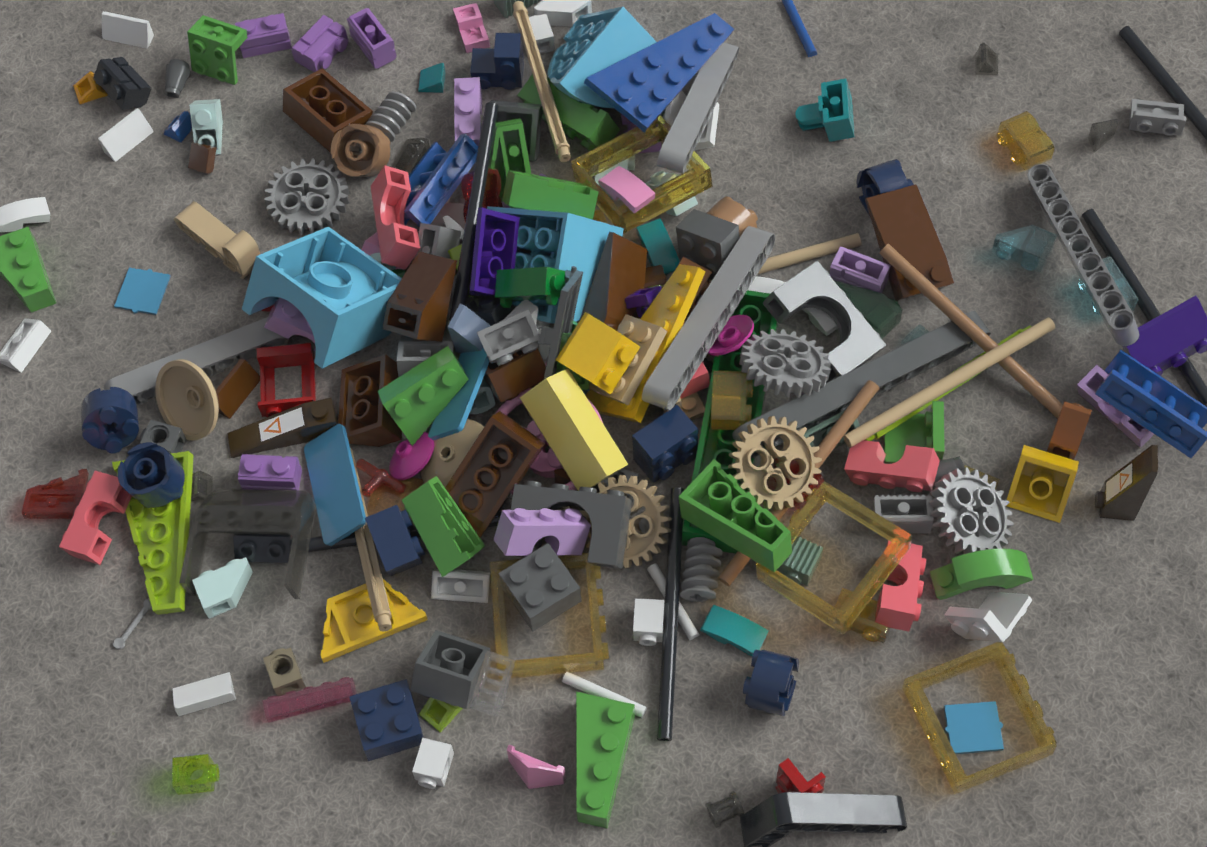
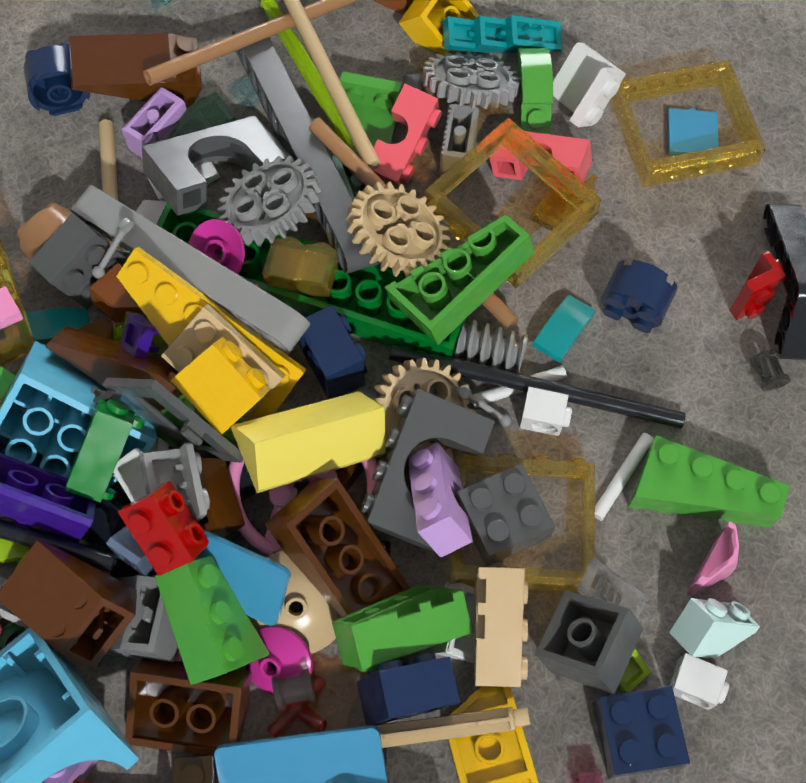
camera: 85 degrees left, 5 degrees up
none -> light grey hinge [92,218,134,279]
none -> red bracket [118,481,209,576]
none -> clear smoke bush [271,668,316,711]
none -> teal slope [442,15,563,53]
none -> light grey hinge [456,385,512,427]
none -> tan wedge [473,567,528,687]
none -> light aqua slope [669,598,760,658]

